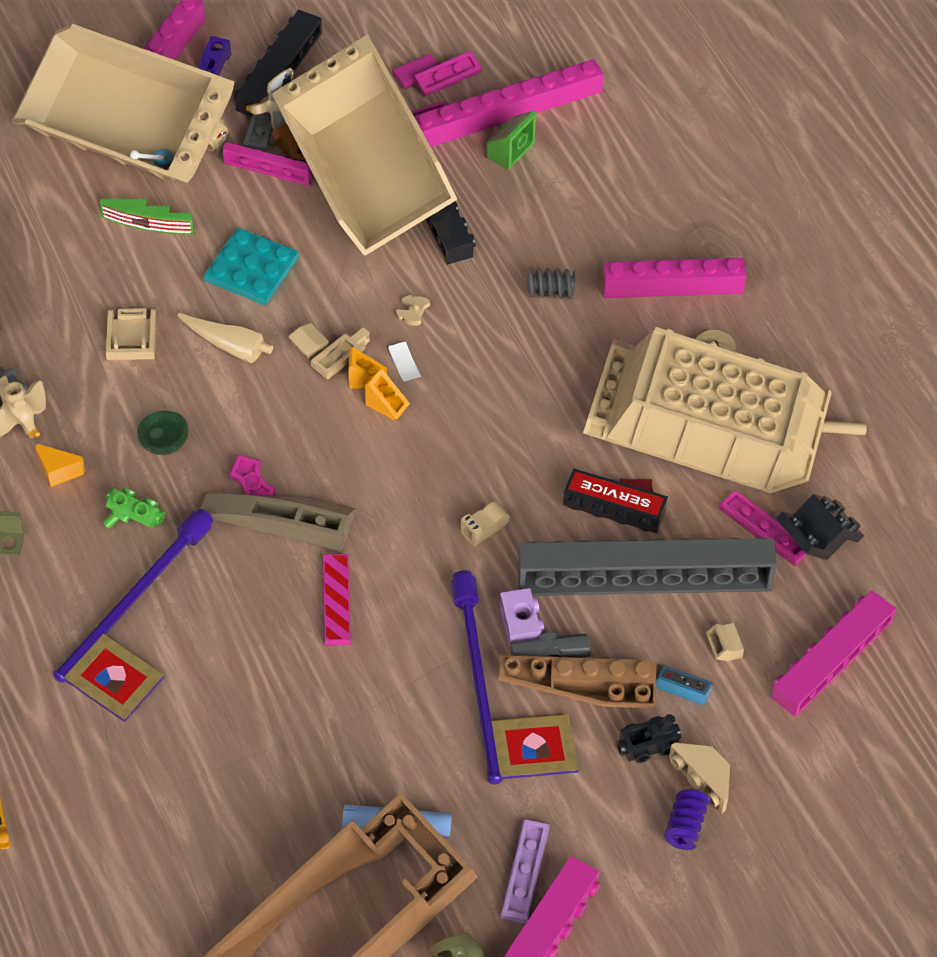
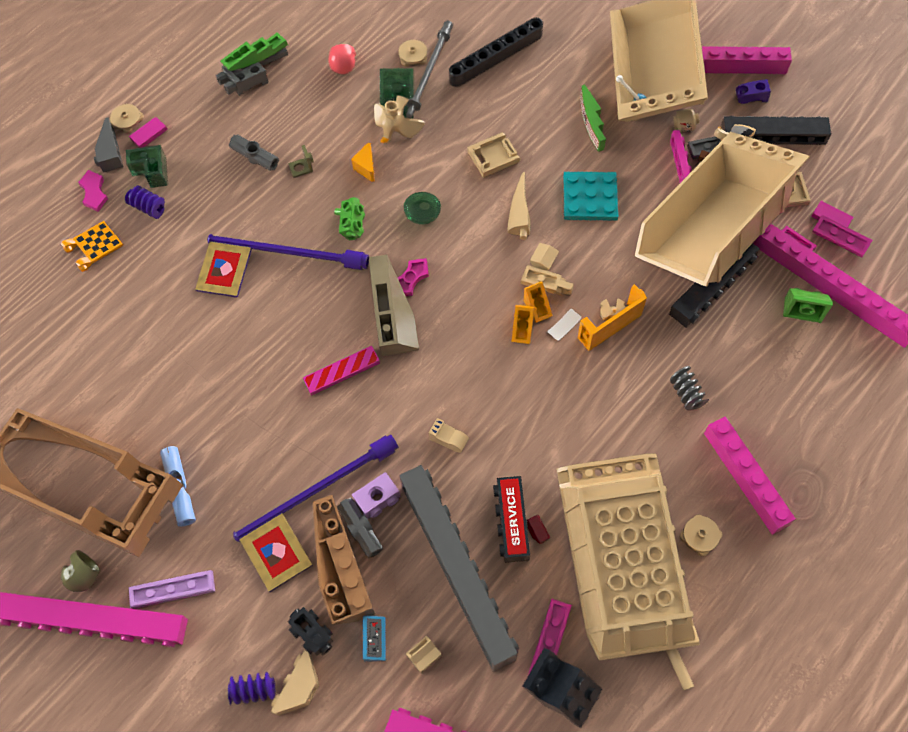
camera: 70 degrees right, 10 degrees up
none -> light orange panel [577,284,647,351]

